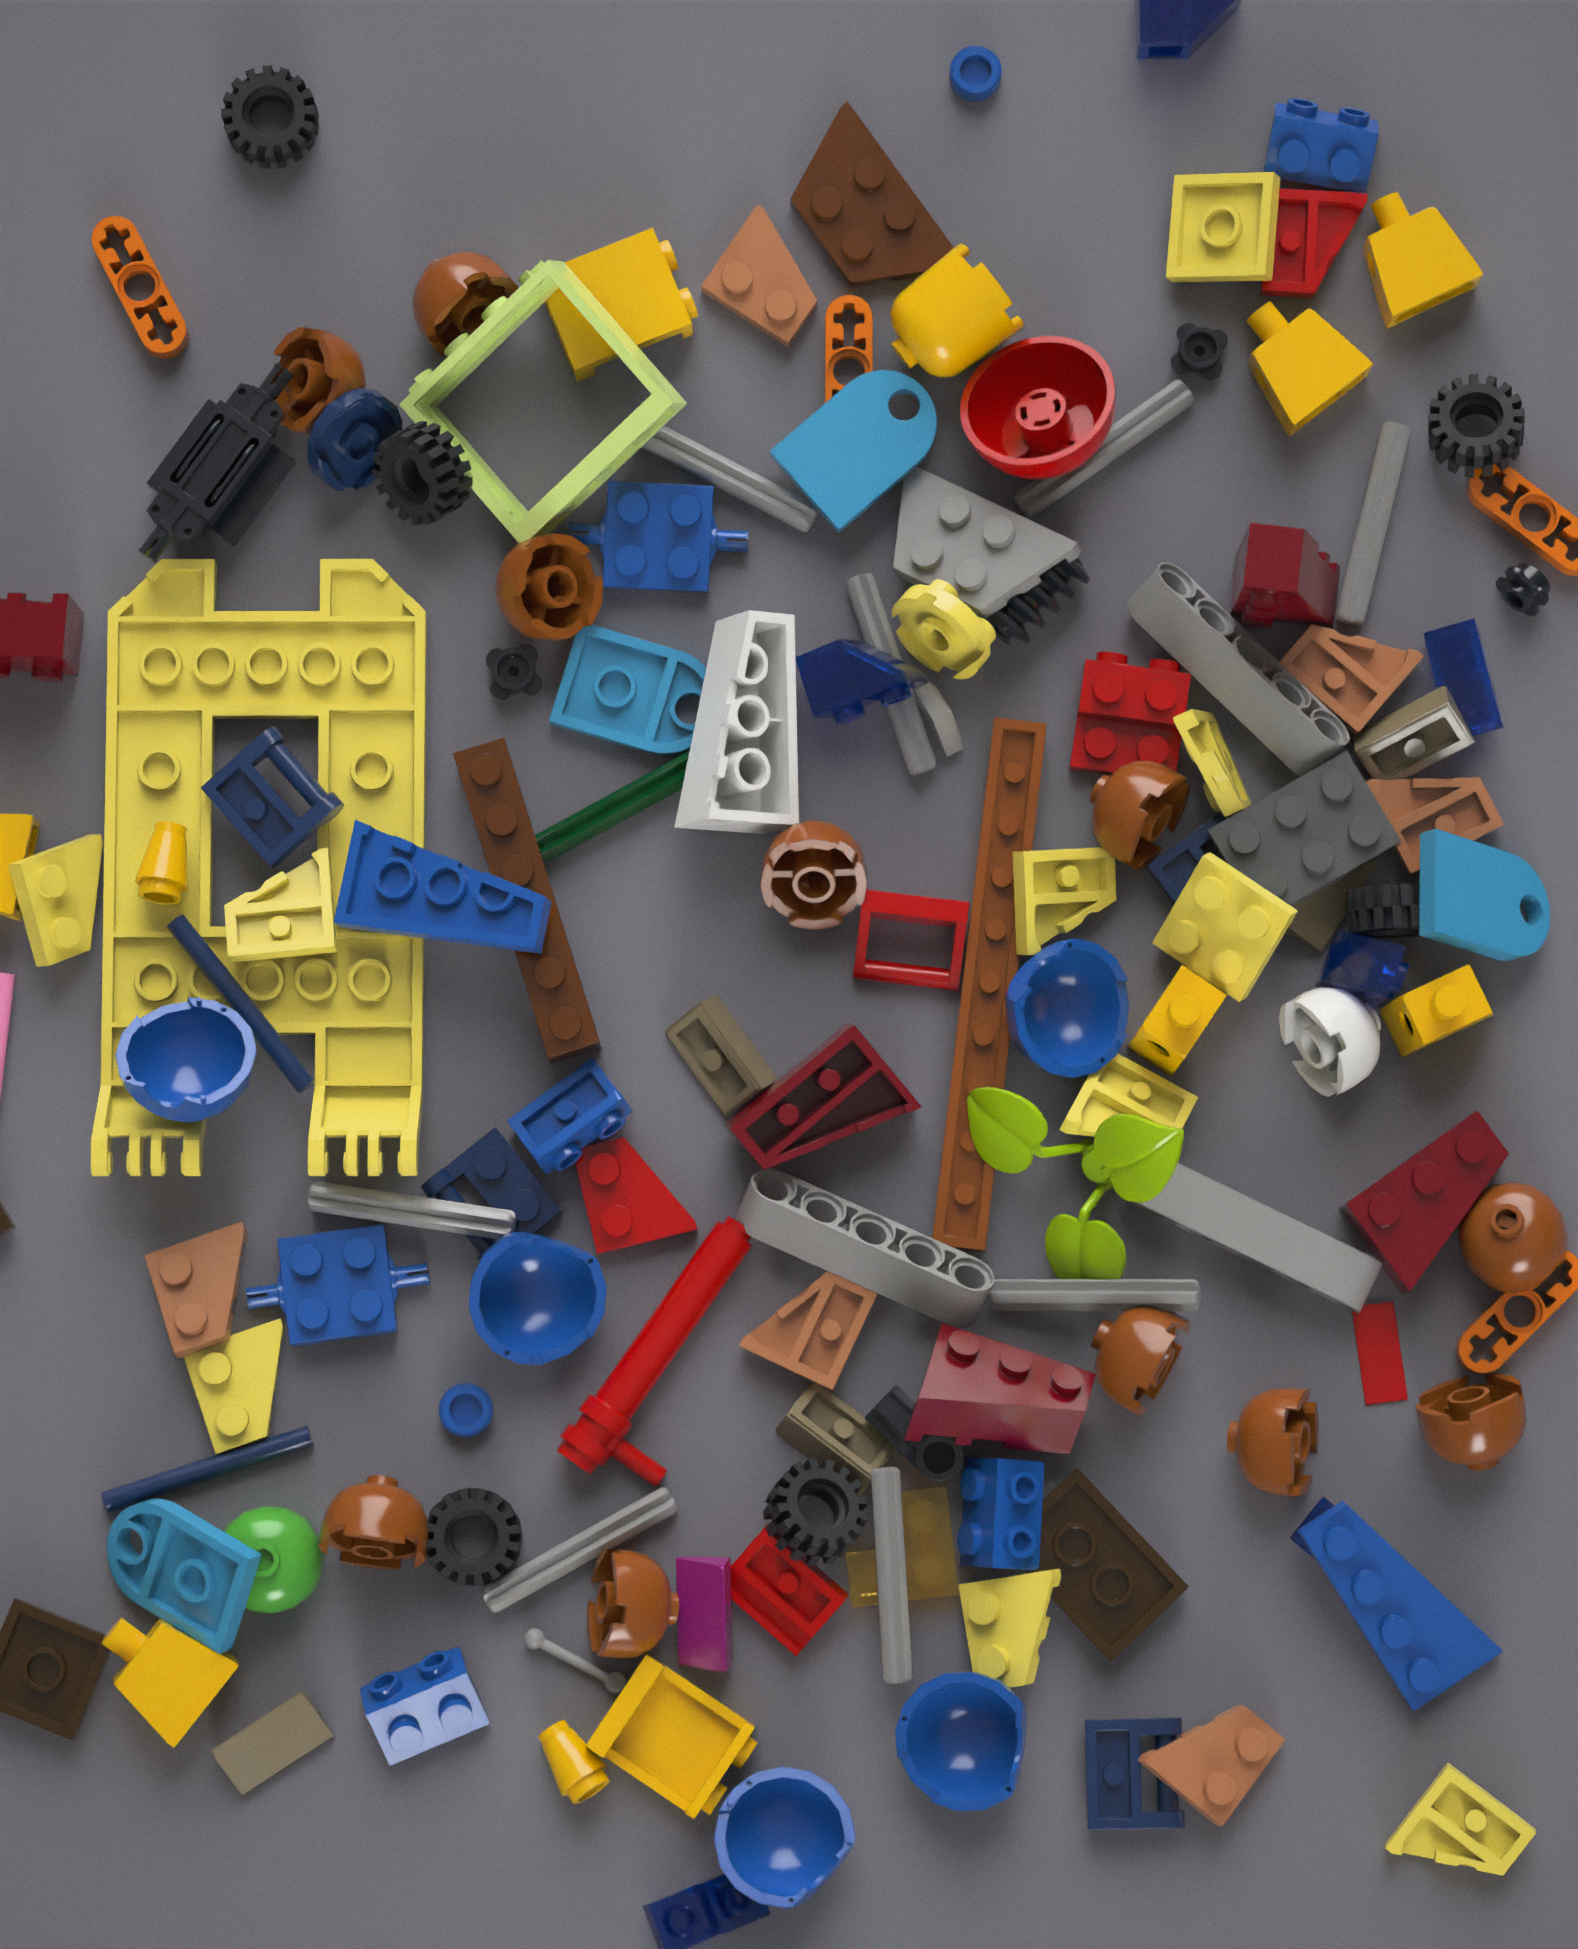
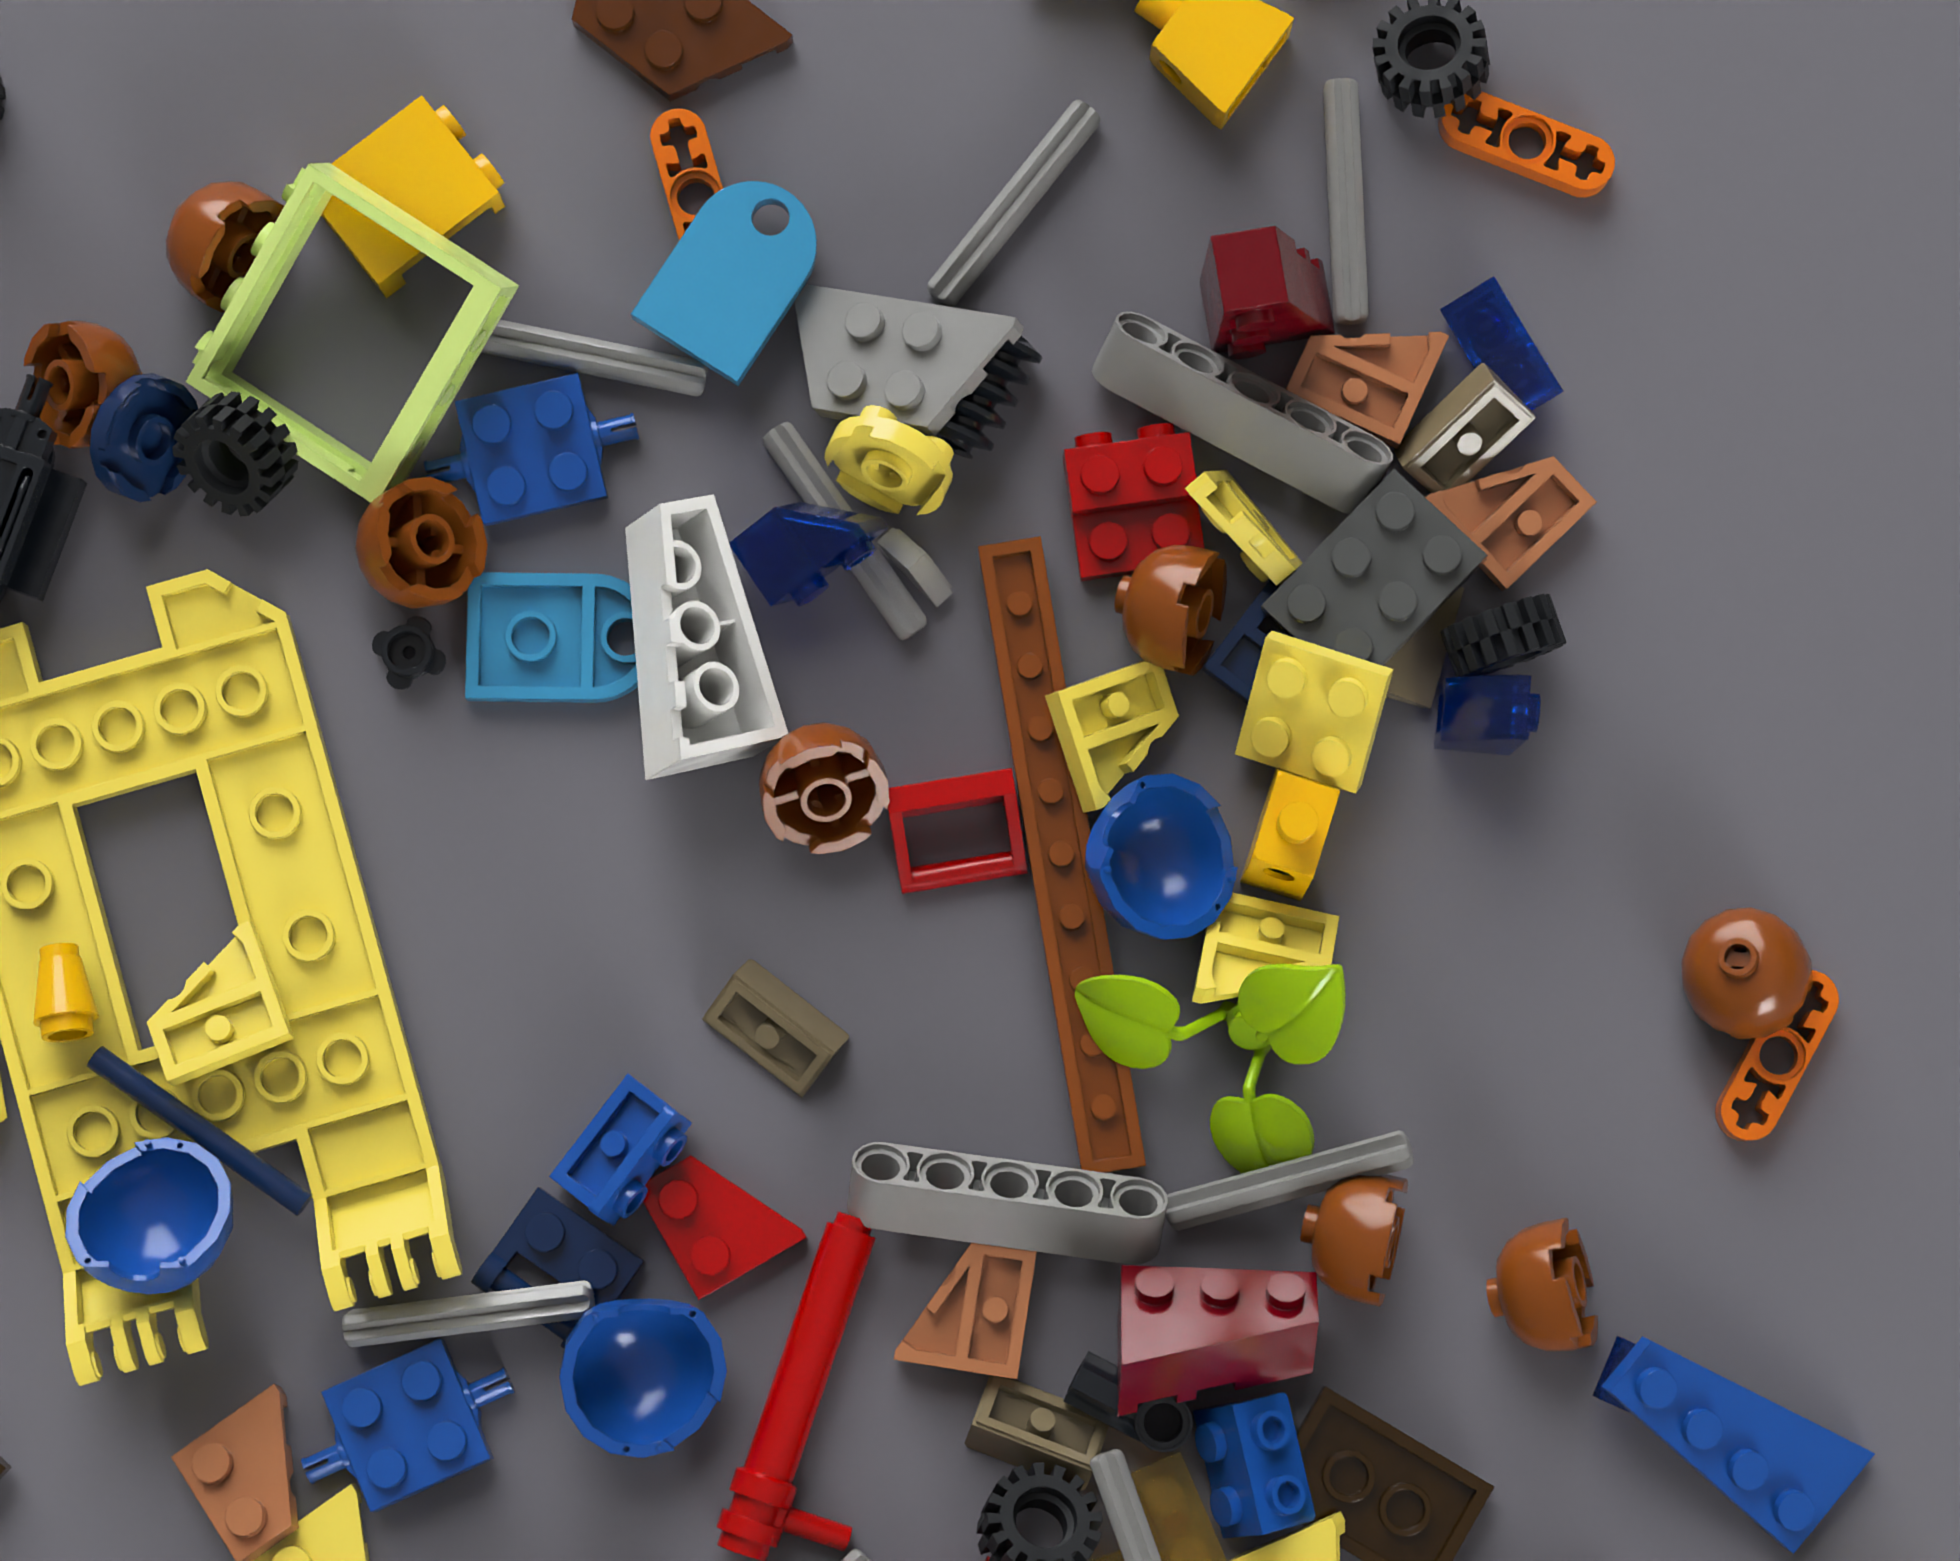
camera: 20 degrees left, 0 degrees up
dark blue plate [201,726,344,869] -> none
blue wing [334,820,552,954] -> none
blue tile [439,1383,494,1437] -> none
reddish brown arch [453,737,602,1064] -> none
dark green axle [535,751,690,864] -> none
nougat wing [701,204,817,348] -> none
dark red wedge [724,1023,922,1170] -> none
yellow cylinder [890,243,1024,378] -> none
red piece [960,336,1116,479] -> none
light grey beam [1125,1163,1383,1313] -> none
black plate [1171,323,1228,380] -> none
white cylinder [1279,987,1381,1097] -> none
dark red wedge [1339,1110,1509,1295] -> none
red sticker [1352,1301,1408,1405] -> none
yellow torso [1379,964,1494,1058] -> none
dark orange cylinder [1416,1373,1526,1471] -> none
dark azure tile [1419,829,1550,961] -> none
black plate [1495,563,1550,616] -> none

